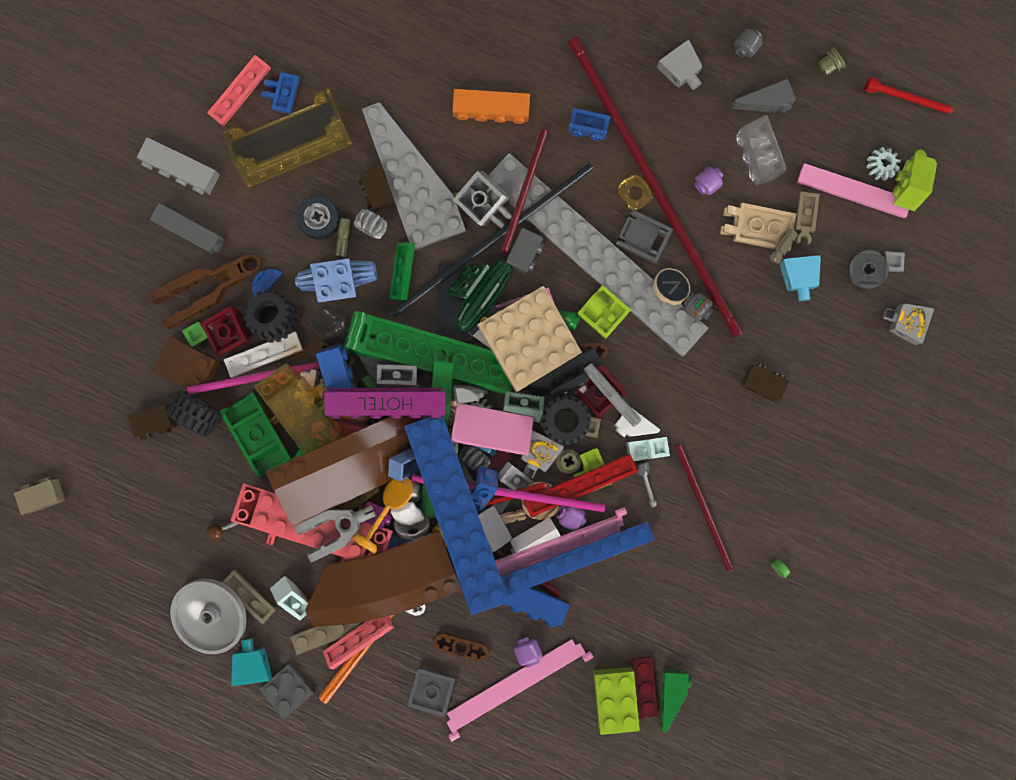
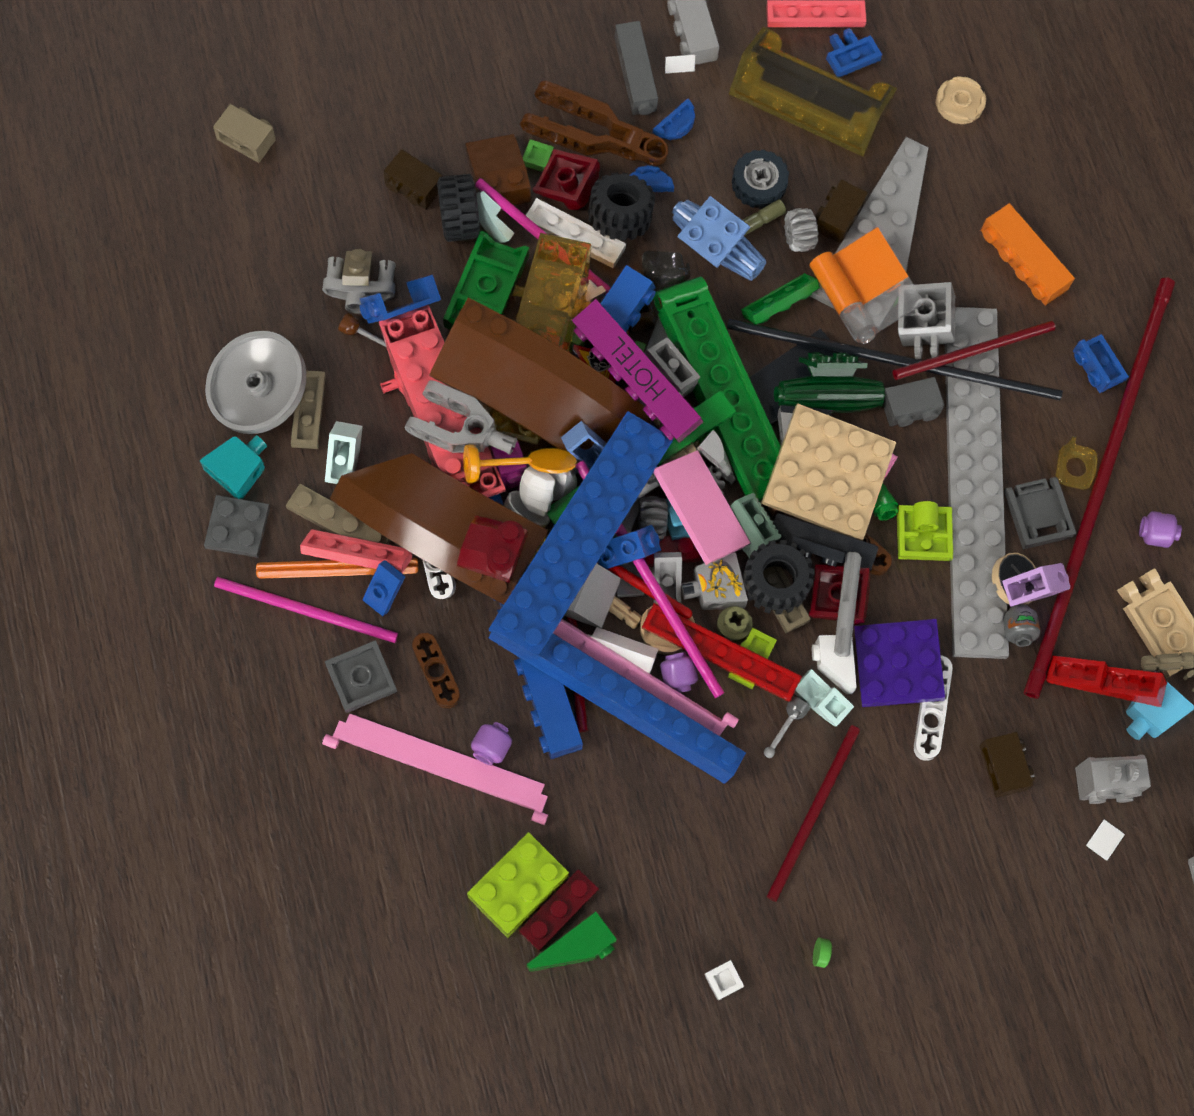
camera: 45 degrees right, 15 degrees down
none -> dark pink piece [214,577,398,643]
none -> light grey connector [322,257,396,314]
none -> dark tan plate [342,249,373,286]
none -> blue panel [360,275,441,324]
none -> blue plate [362,560,406,616]
none -> dark red slope [457,515,528,583]
none -> light aqua slope [476,191,514,243]
none -> blue plate [653,98,695,140]
none -> white sticker [665,55,695,73]
none -> white plate [704,960,744,1000]
none -> orange door [809,227,925,344]
none -> dark purple plate [854,619,945,707]
none -> white beam [914,655,952,761]
none -> tan tile [936,76,986,124]
none -> lavender torso [1002,563,1070,607]
none -> red slope [1046,656,1167,707]
none -> light grey hinge [1075,755,1151,804]
none -> white sticker [1086,820,1125,861]

